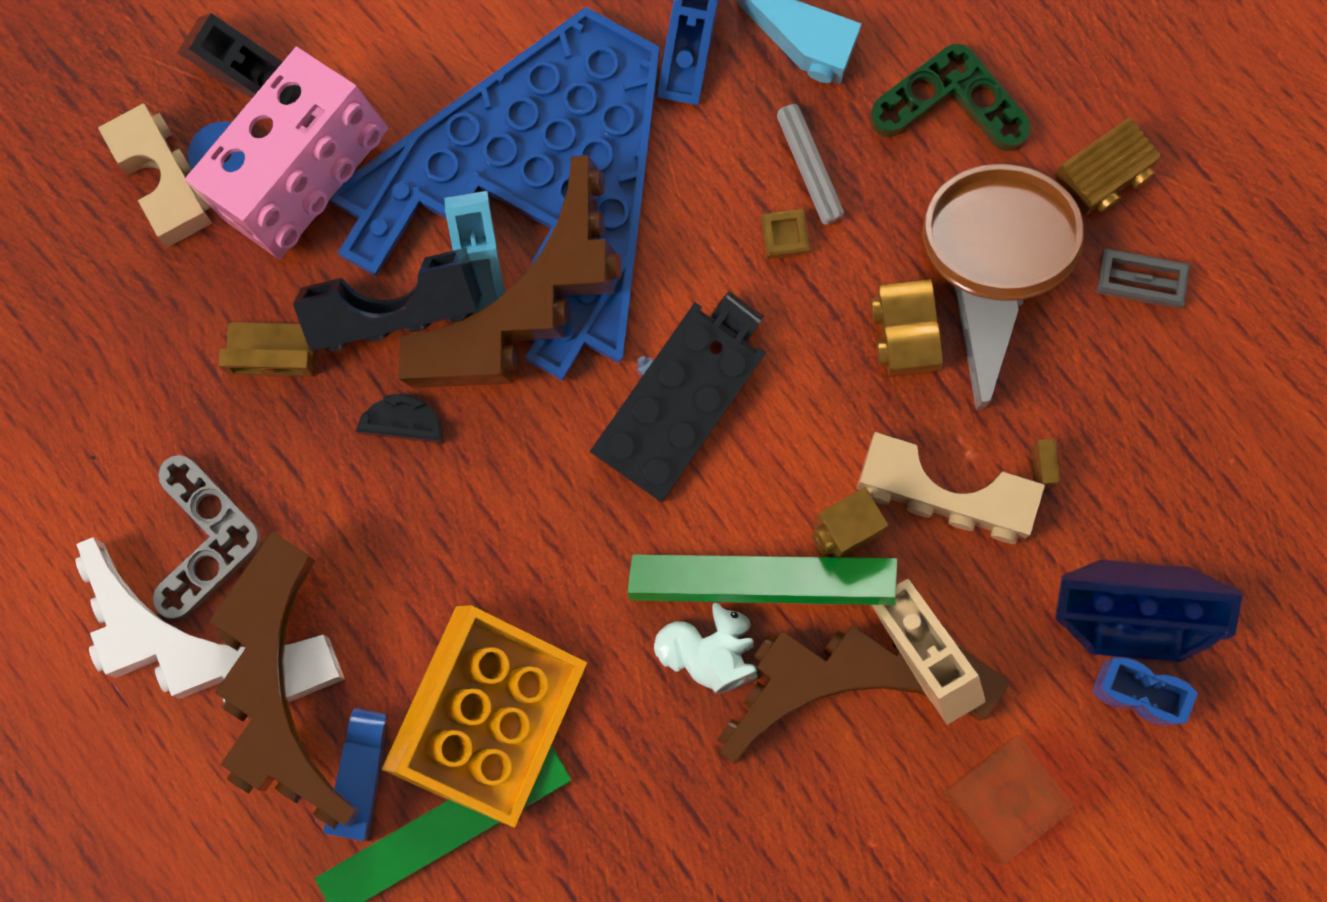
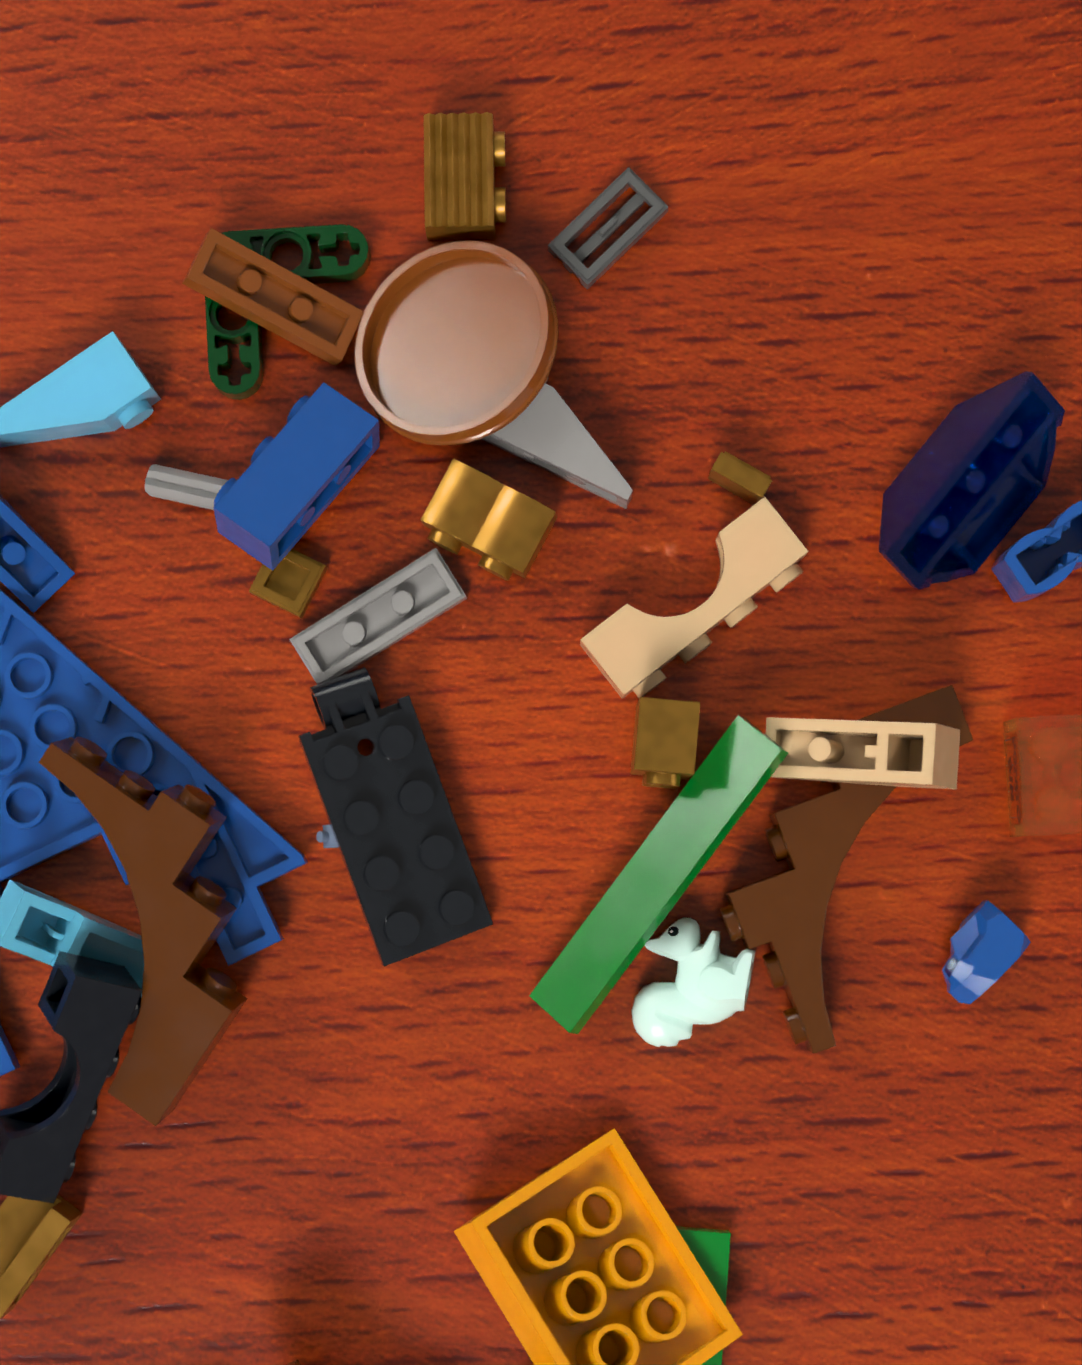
camera: 50 degrees left, 5 degrees up
black tile [356,394,443,444] -> none
none -> dark orange plate [182,228,364,366]
none -> blue brick [213,382,380,571]
none -> light grey tile [289,548,467,684]
none -> blue rock [942,900,1031,1004]

